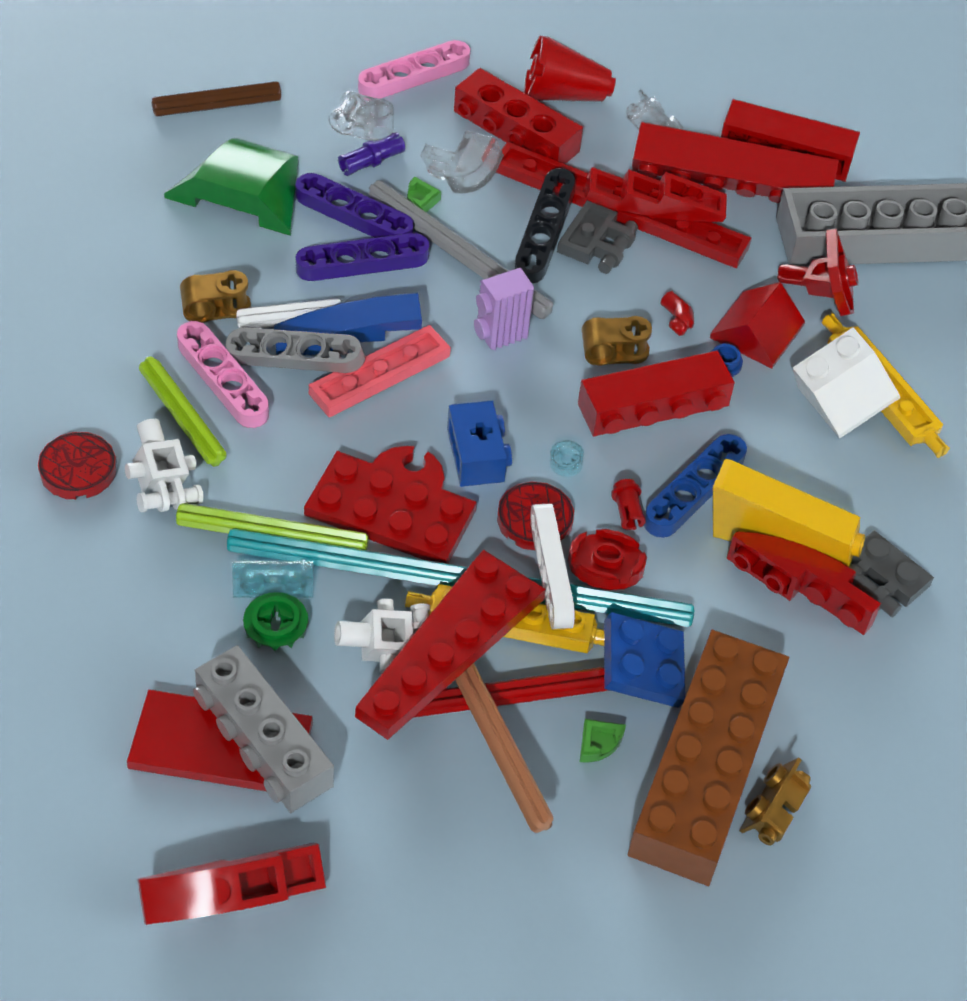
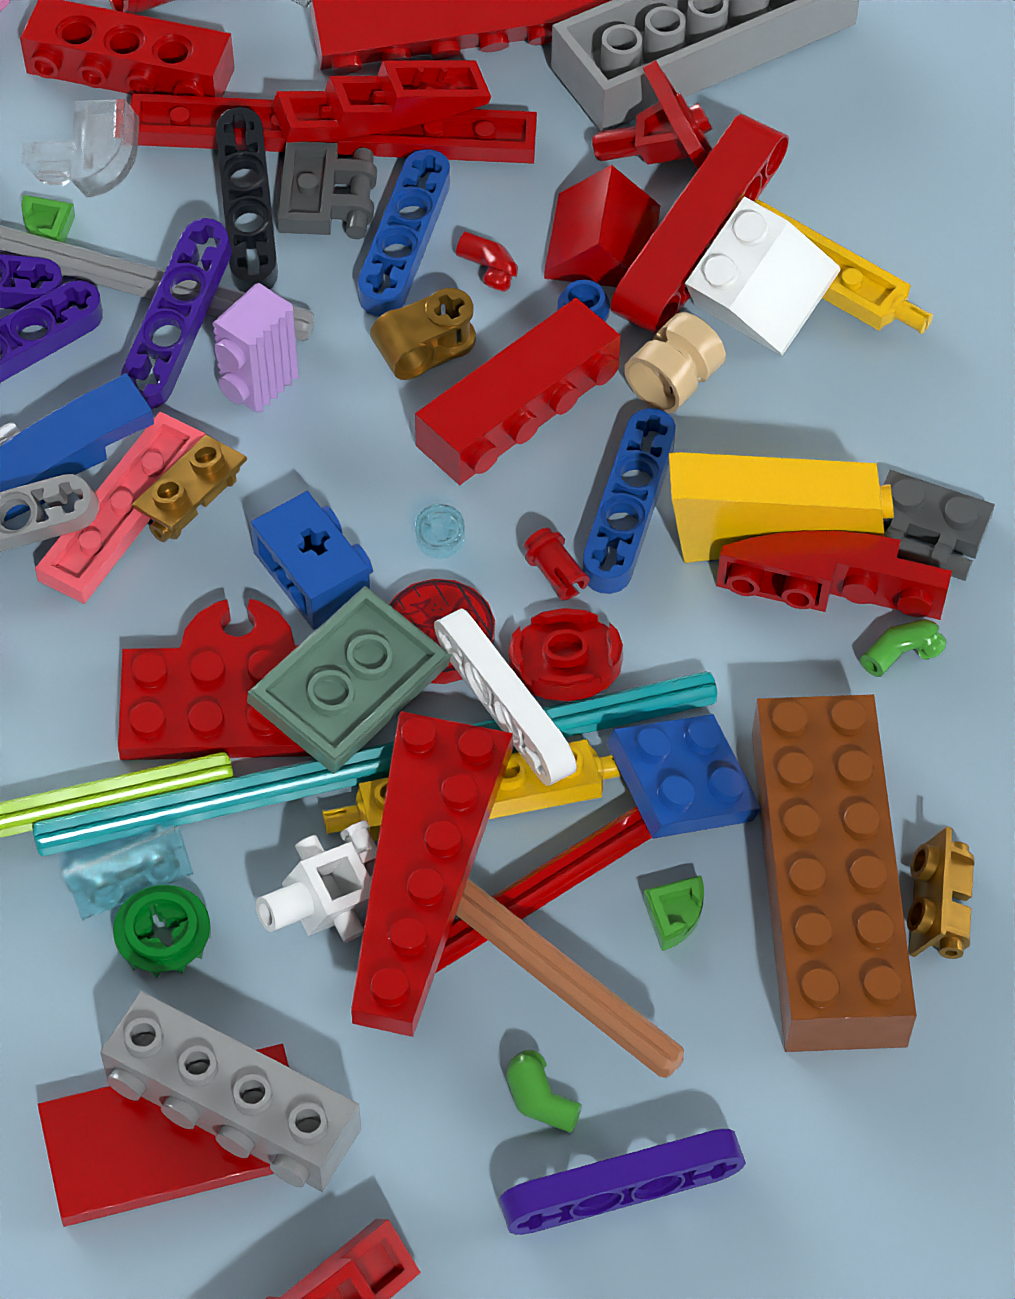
camera: 20 degrees left, 5 degrees up
none -> dark purple beam [120,218,232,409]
none -> pearl gold hinge [132,434,247,542]
none -> sand green tile [247,586,451,774]
none -> blue beam [358,149,450,316]
none -> dark purple beam [499,1129,746,1235]
none -> bright green arm [506,1050,582,1133]
none -> red beam [610,114,789,334]
none -> tan wheel [624,312,726,414]
none -> bright green arm [860,619,947,677]

